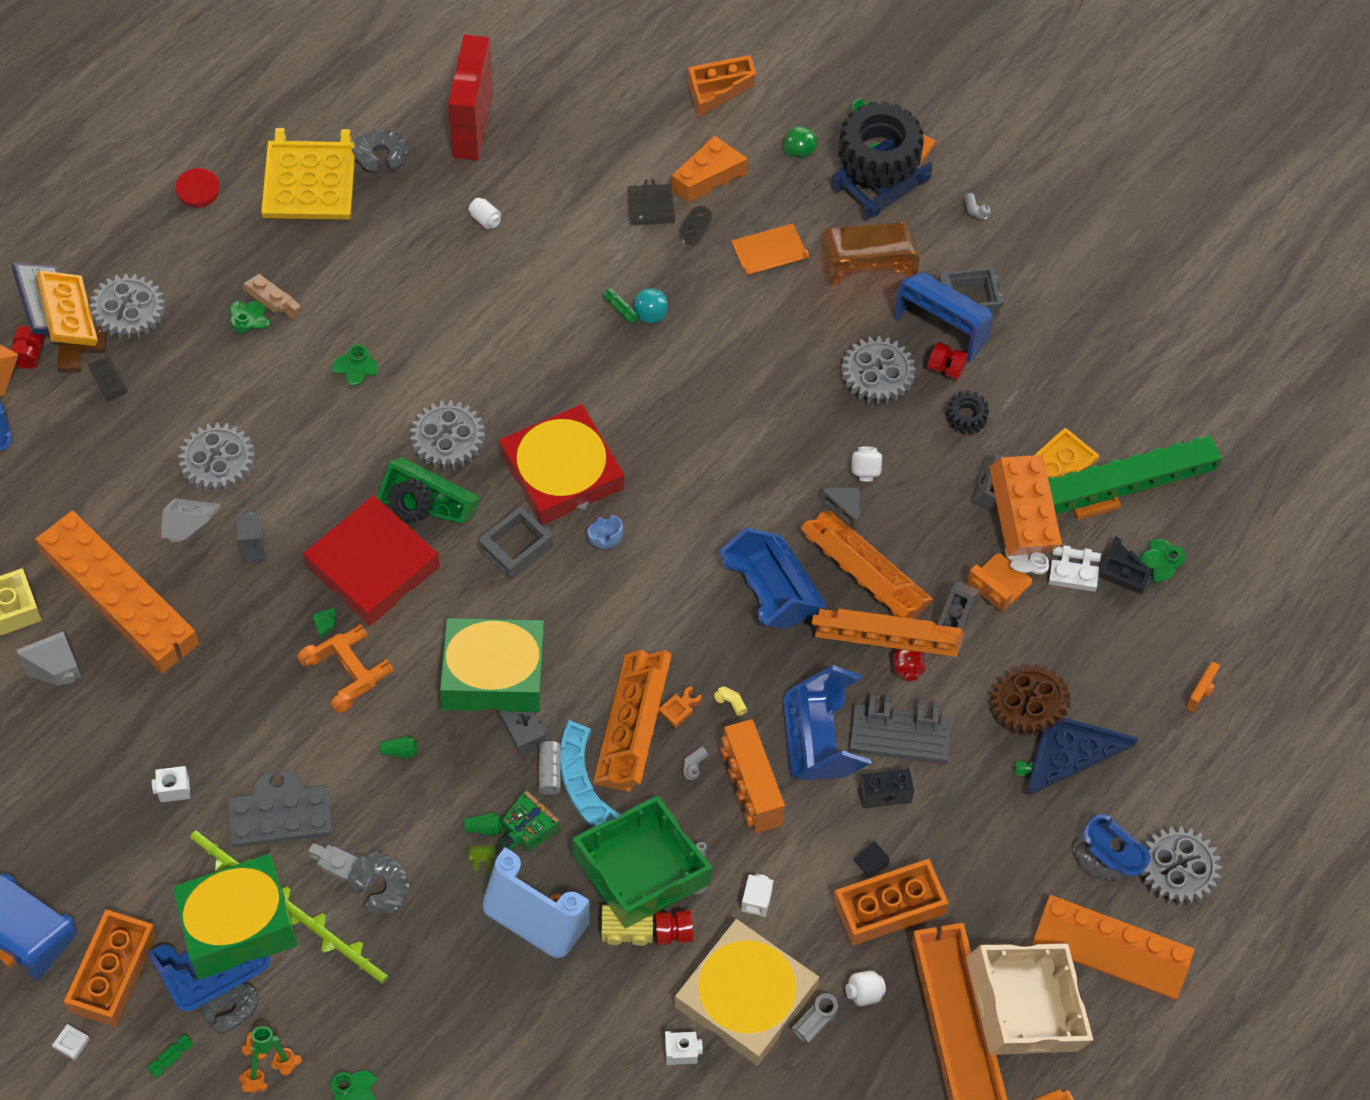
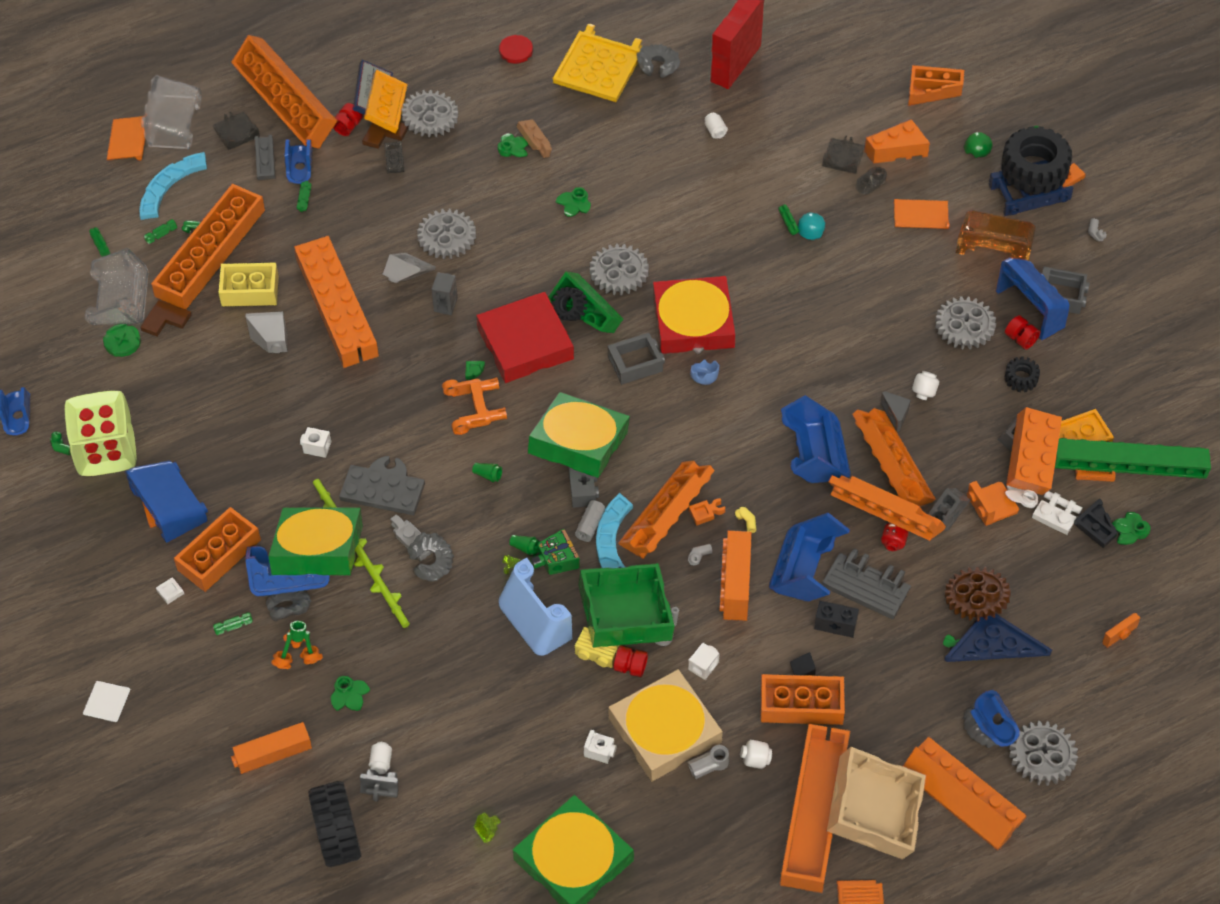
camera: 25 degrees right, 5 degrees down
none -> green axle [296,180,312,212]

